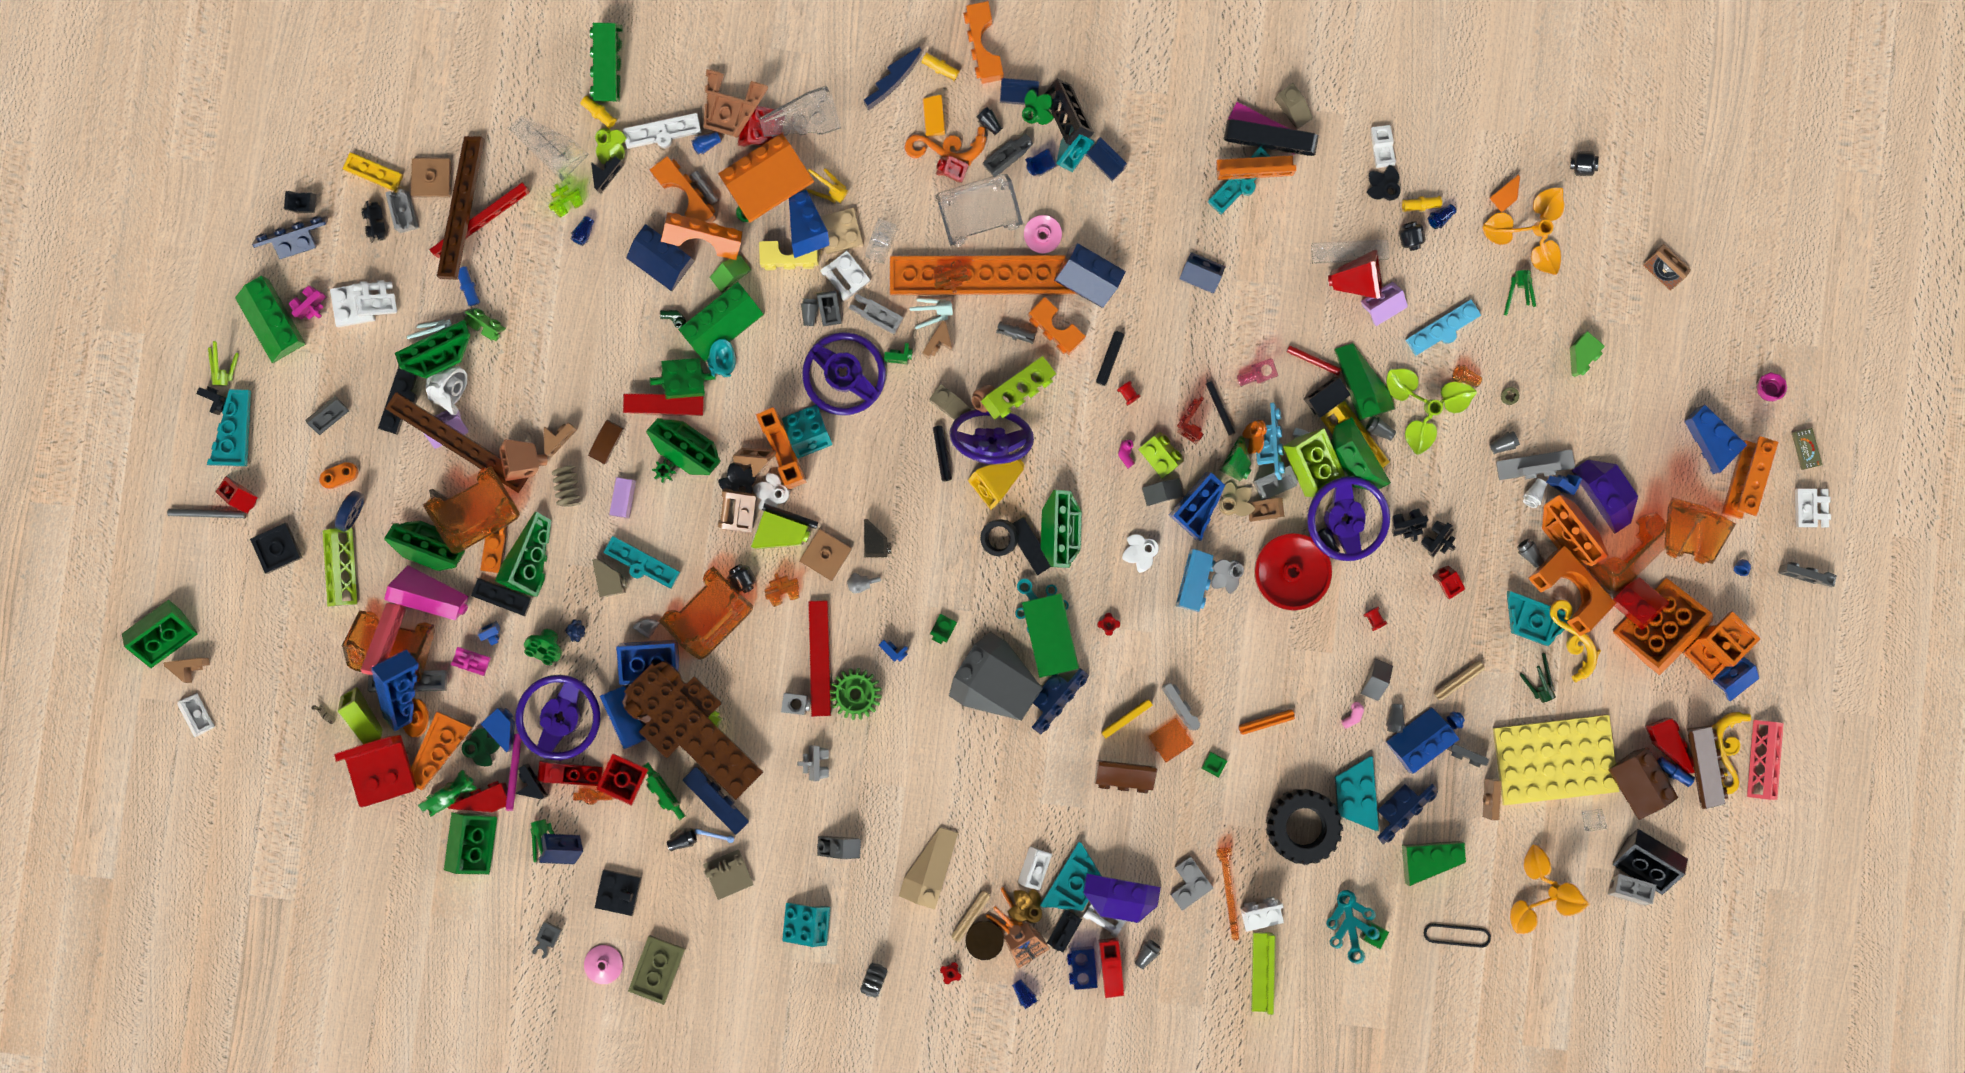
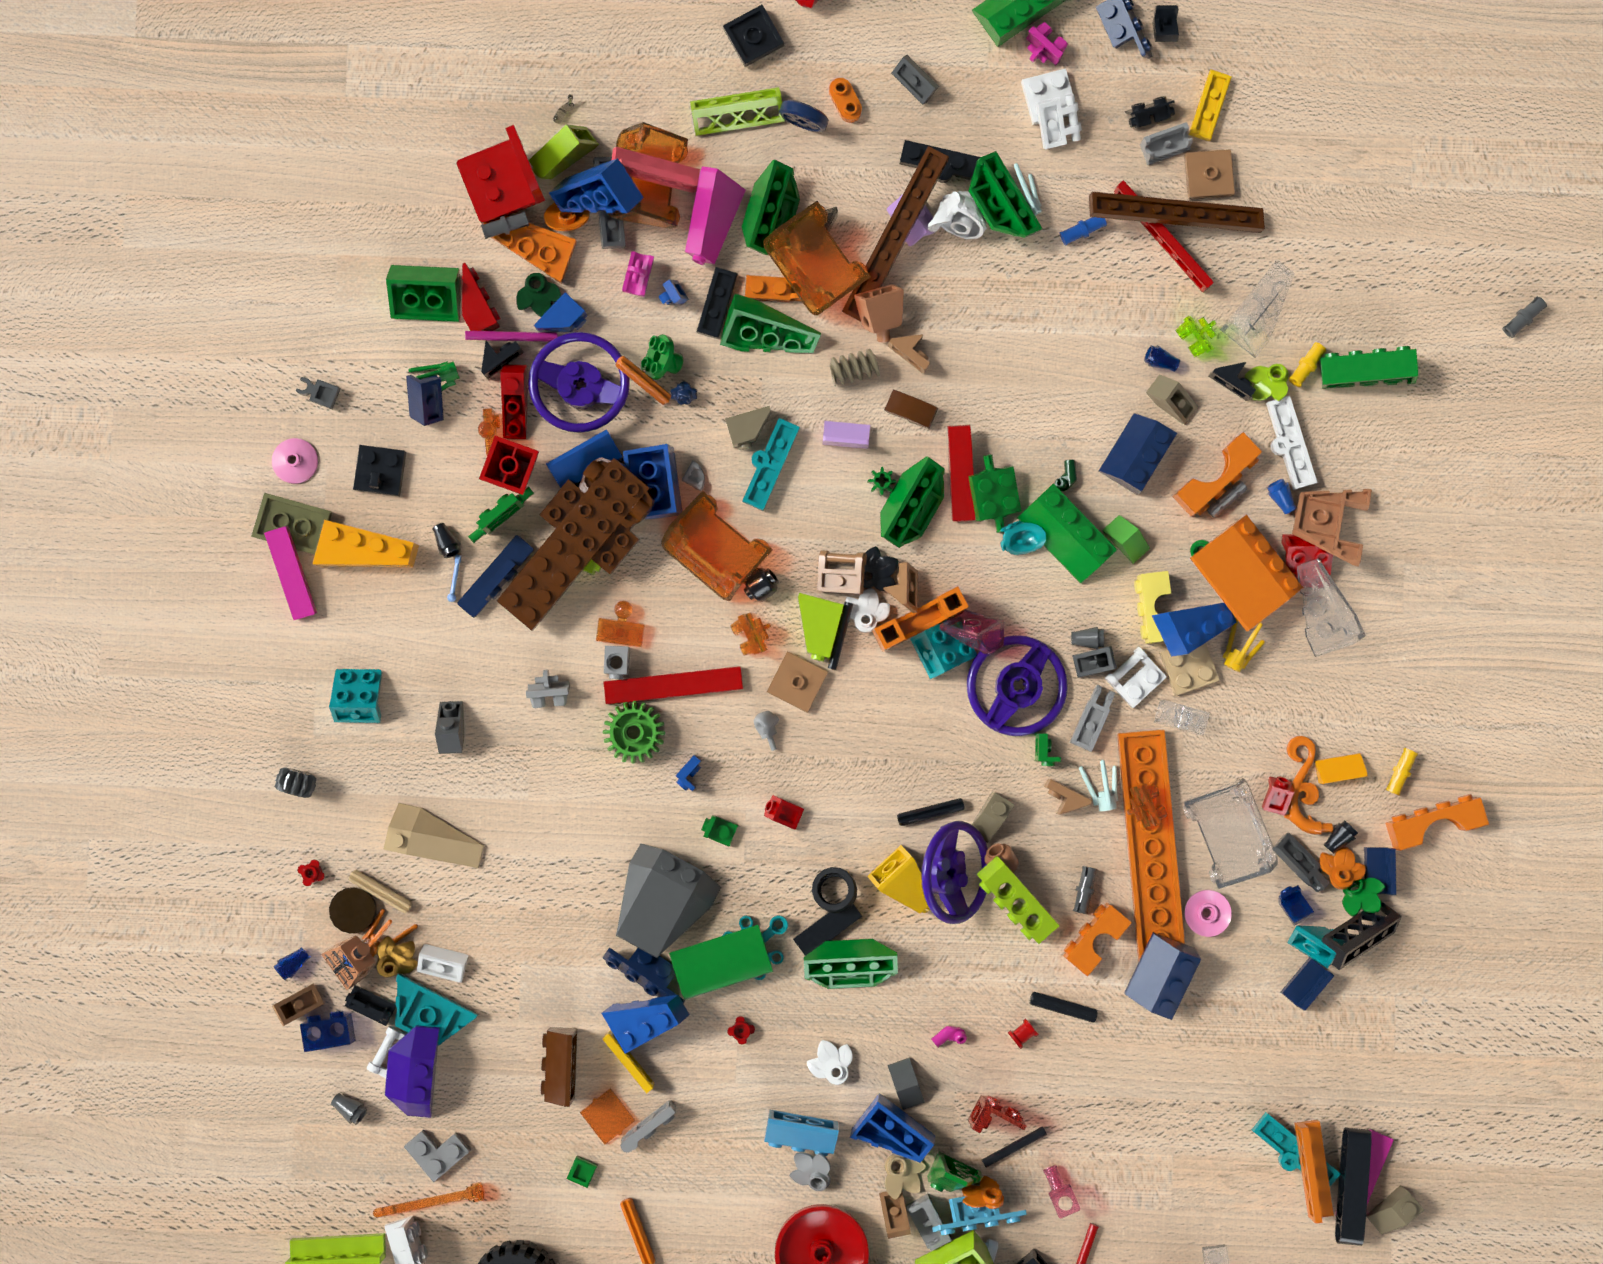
camera: 80 degrees right, 0 degrees up
green animal [418,770,477,817] -> none
bright green hinge [464,308,506,341] -> none
orange arch [661,212,743,260] -> none
dark tan hinge [703,849,754,900] -> none
dark blue slope [863,47,922,111] -> none
clear smoke slope [864,519,892,558] -> none
red slope [1098,937,1124,998] -> none
lime bracket [1138,432,1184,479] -> none
panel [1180,252,1226,293] -> none
none -> dark pink tile [264,526,317,621]
none -> medium nougat slope [272,983,324,1026]
none -> light orange wedge [312,520,419,567]
none -> dark grey pin [481,211,529,239]
none -> clear orange plate [596,600,645,647]
none -> blue wedge [601,995,690,1054]
none -> orange axle [615,356,671,405]
none -> red bracket [764,795,804,830]
none -> clear pink slope [940,610,1004,654]
none -> dark tan slope [1146,374,1198,425]
none -> orange plate [1319,847,1366,889]

